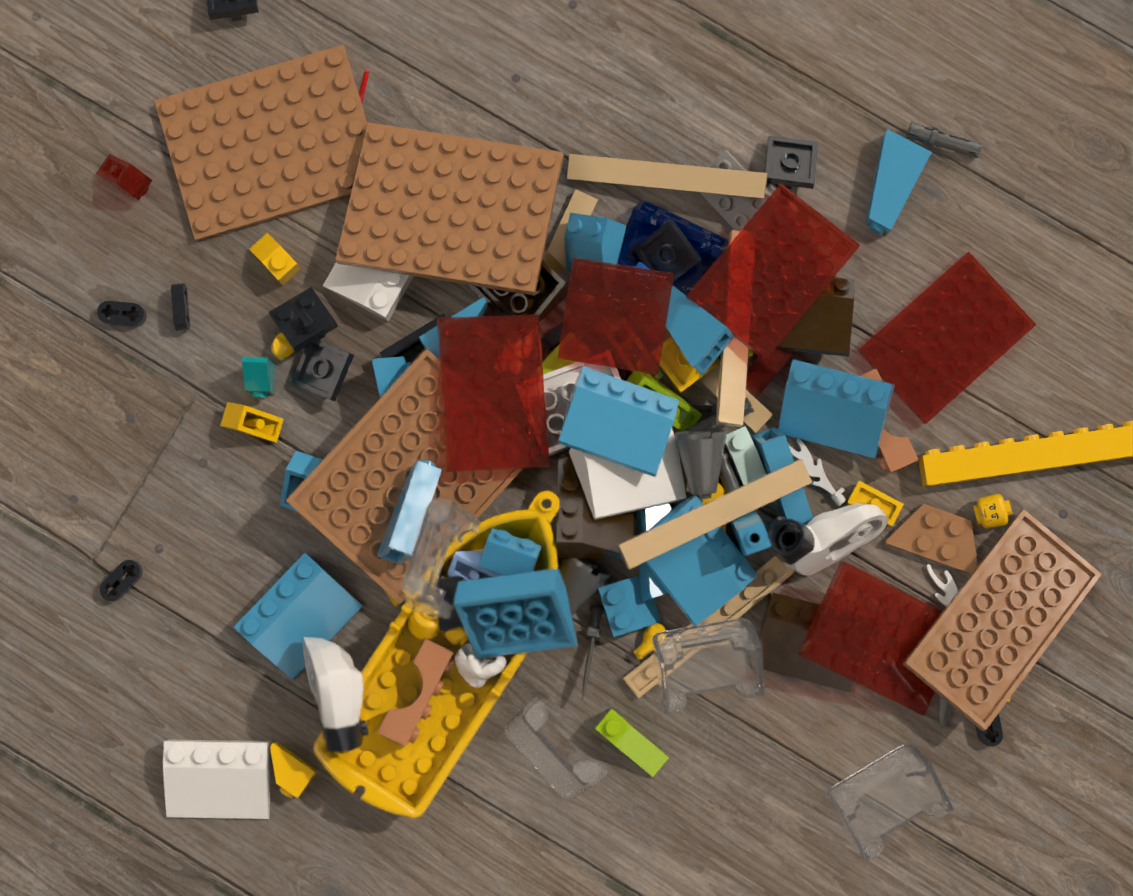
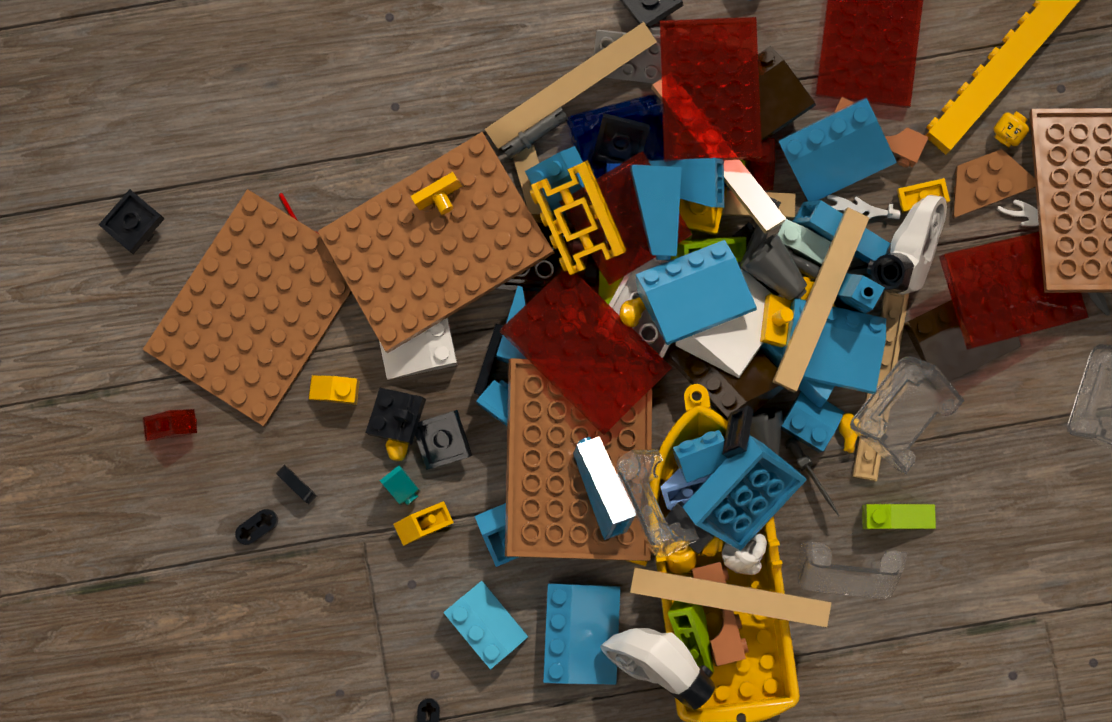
camera: 40 degrees left, 0 degrees up
none -> yellow tile [411,172,462,215]
none -> medium azure slope [443,581,528,669]
none -> dark grey pin [501,107,569,160]
none -> yellow fence [530,160,626,275]
none -> yellow animal [620,297,646,327]
none -> dark azure slope [630,165,682,260]
none -> tan tile [630,567,831,627]
none -> lime slope [667,601,714,673]
none -> black tile [722,406,754,458]
none -> yellow tile [760,294,794,348]

